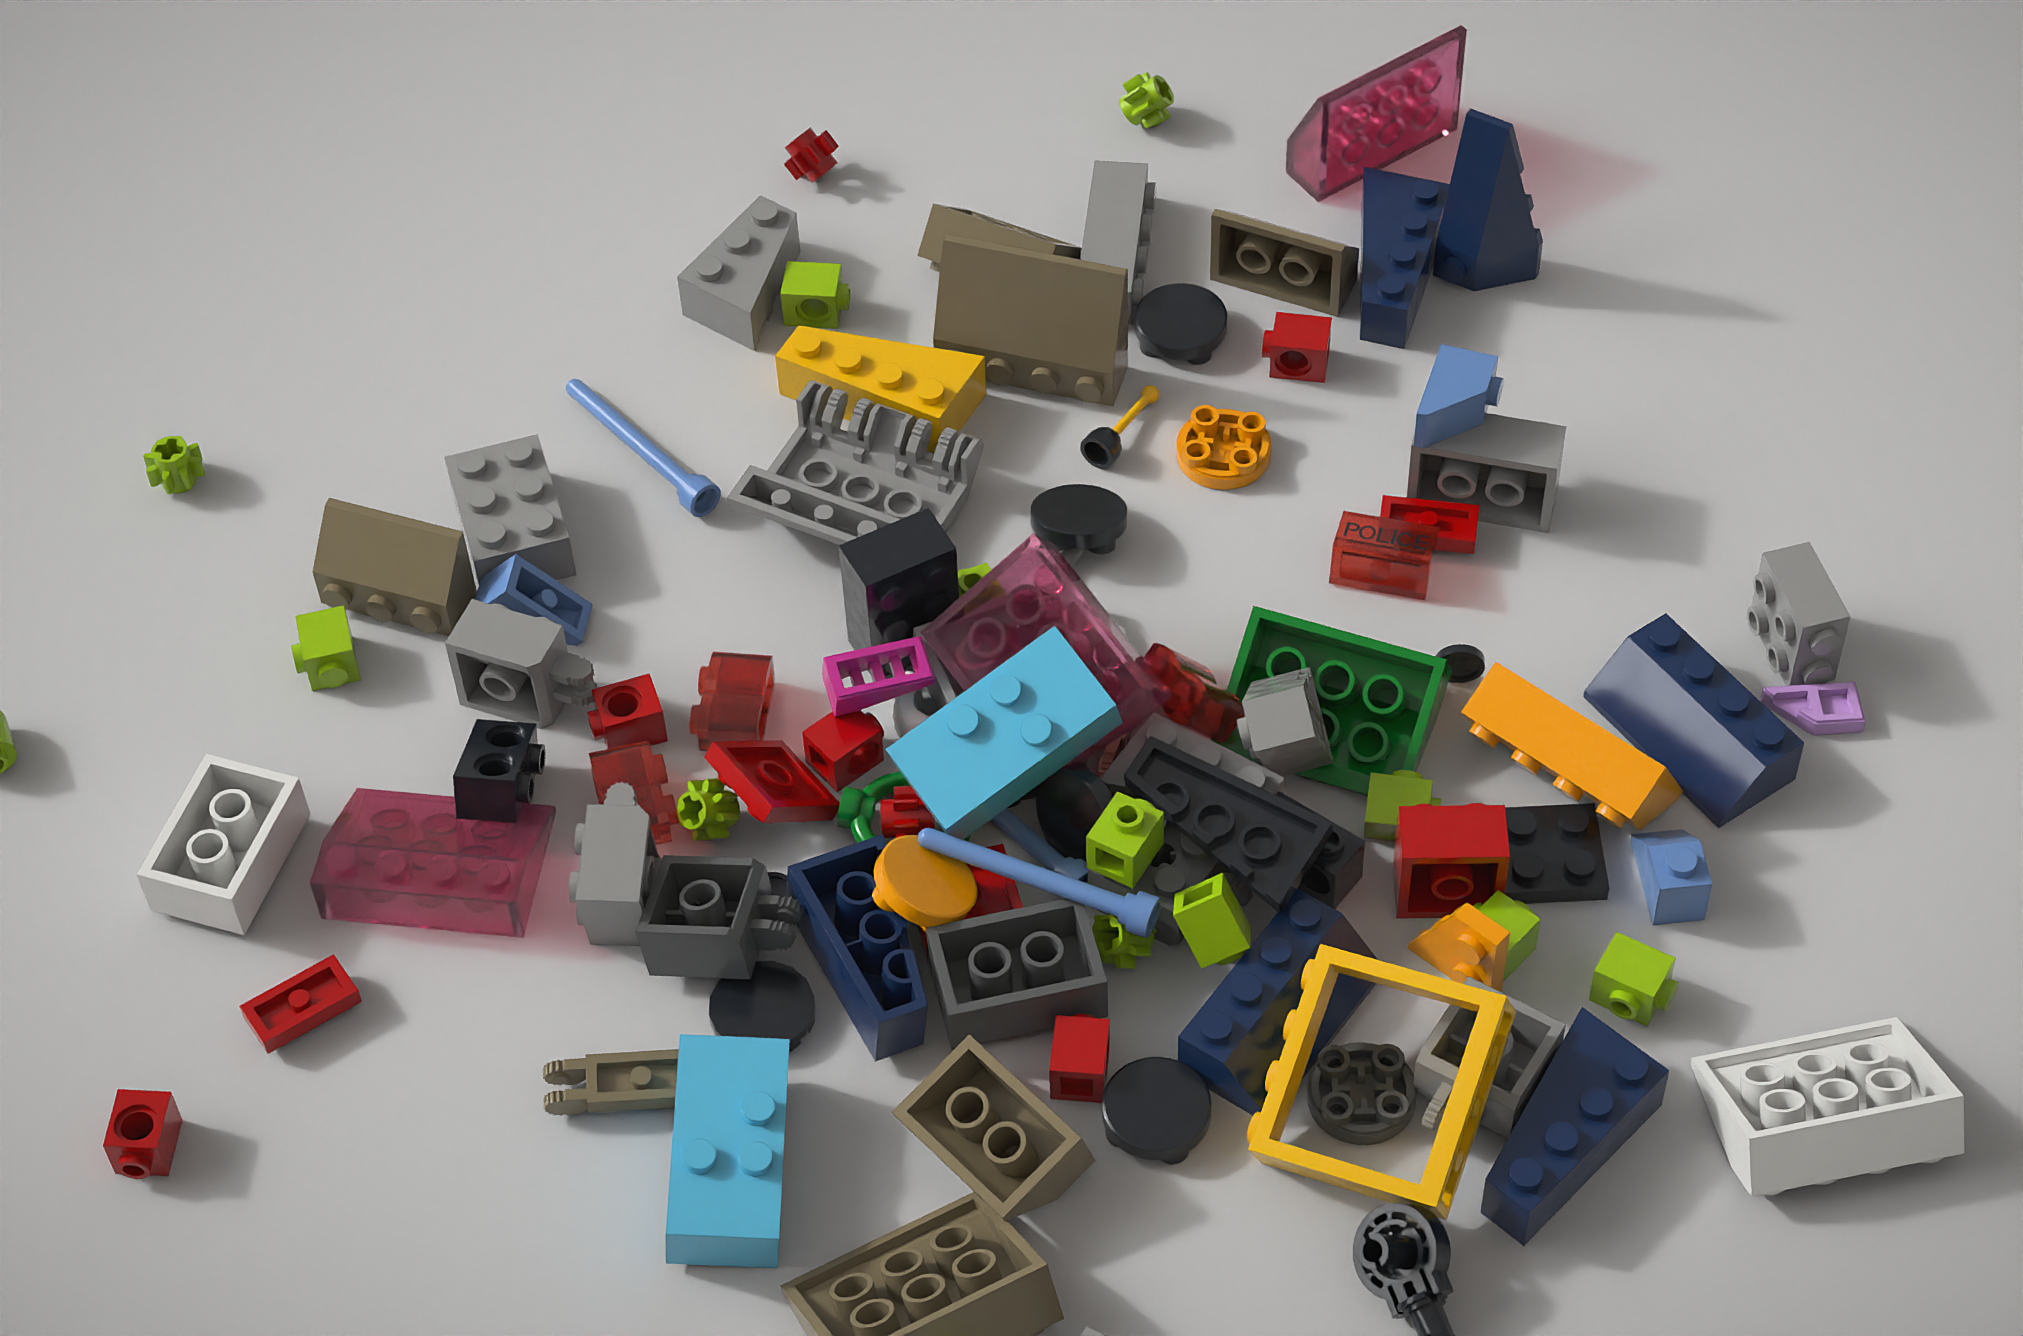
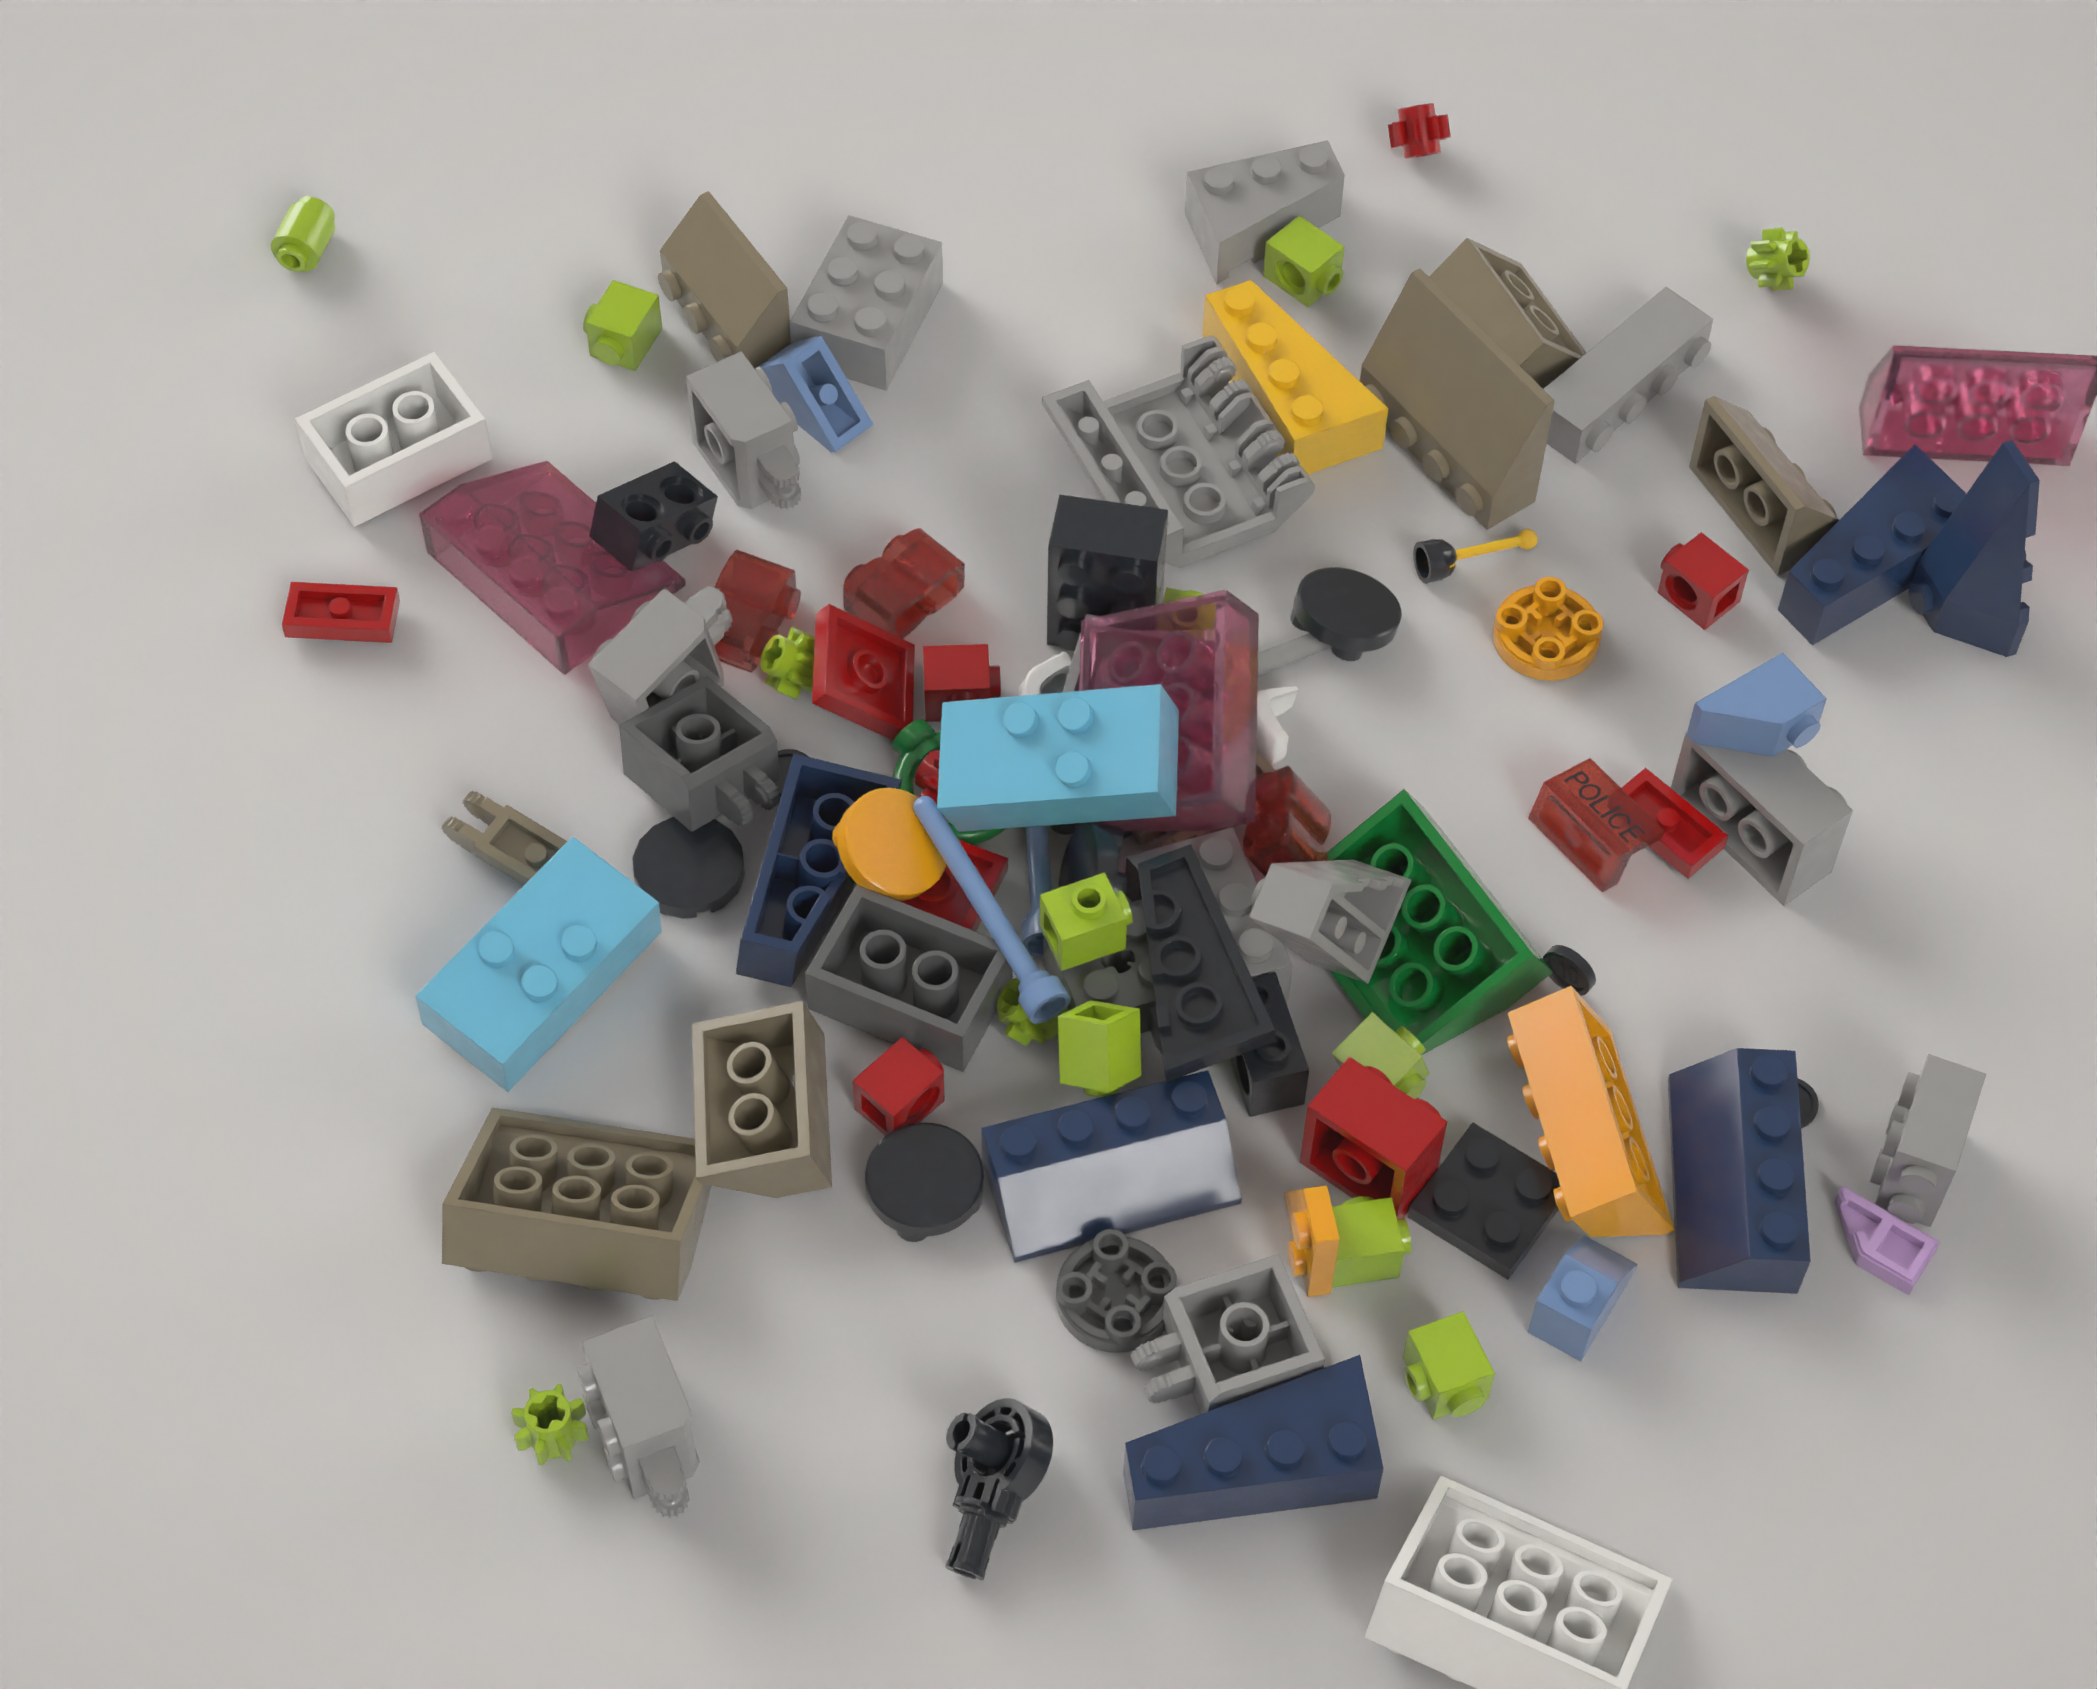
camera: 35 degrees right, 5 degrees up
red brick [103,1089,183,1179] -> none
lime gear [143,436,205,494] -> none
medium blue piece [566,379,721,517] -> none
red brick [587,673,668,757] -> none
dark pink slope [822,636,935,717] -> none
black tile [1135,283,1227,365] -> none
yellow window [1247,944,1516,1220] -> none

